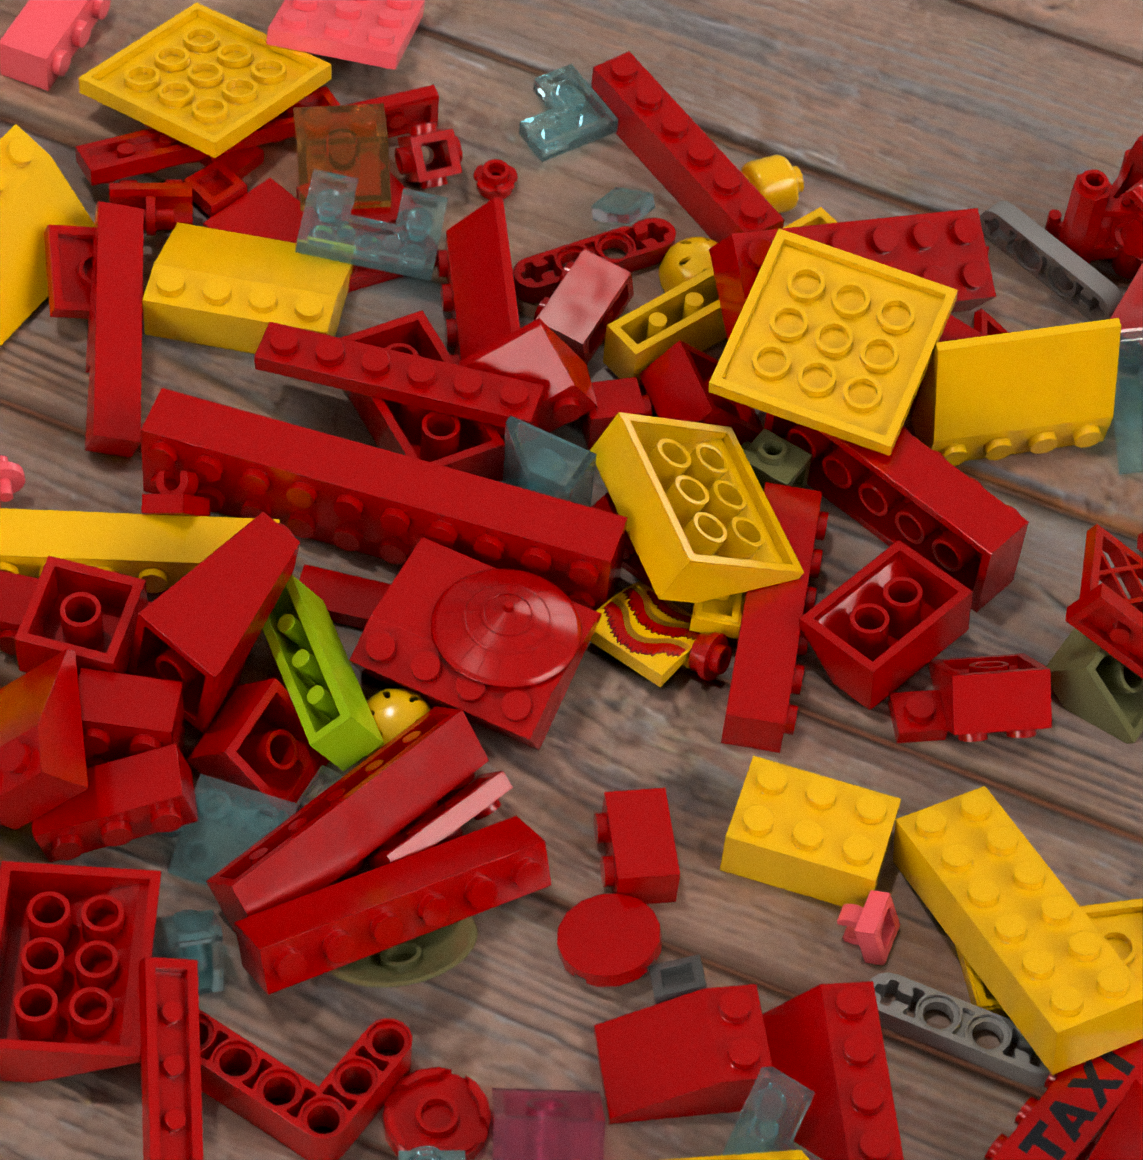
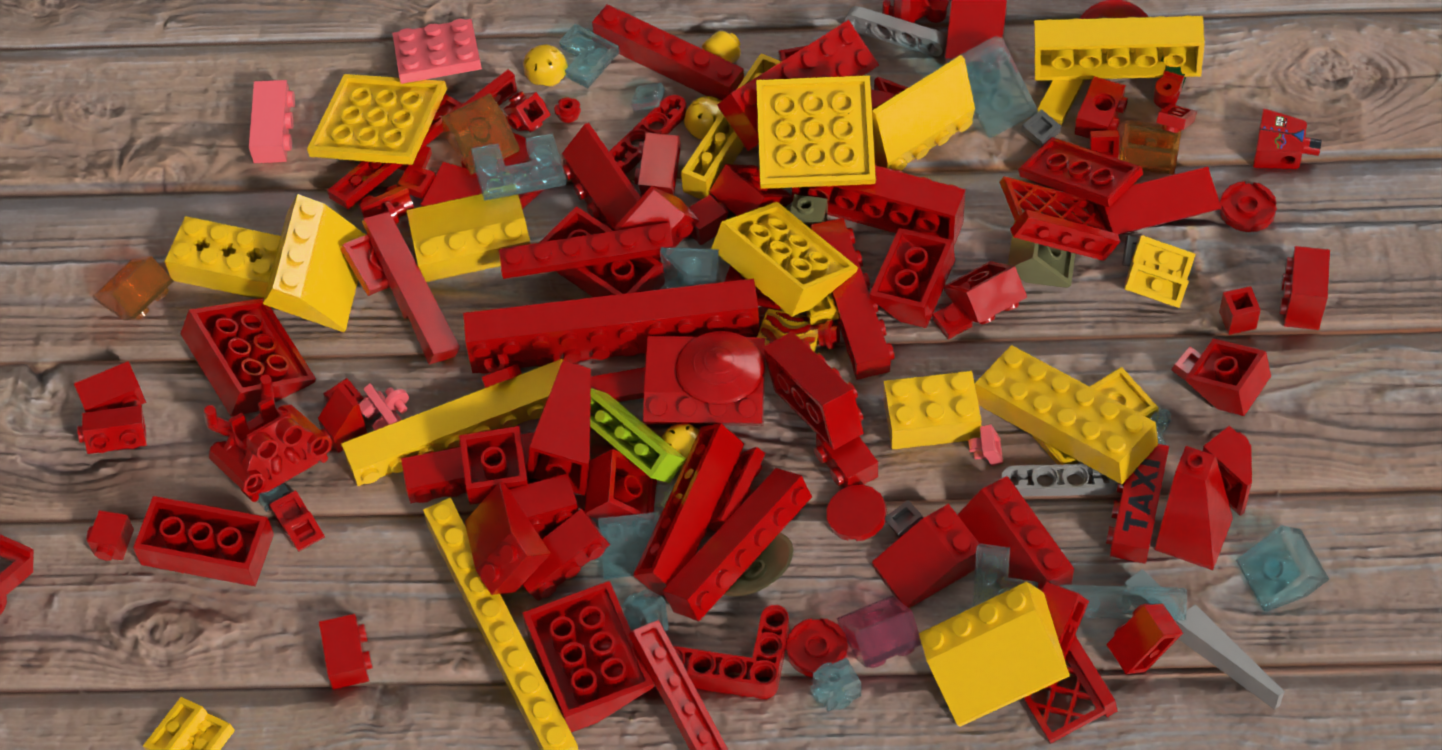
camera: 15 degrees left, 5 degrees up
none -> yellow helmet [523,44,568,87]
none -> red brick [762,331,864,450]

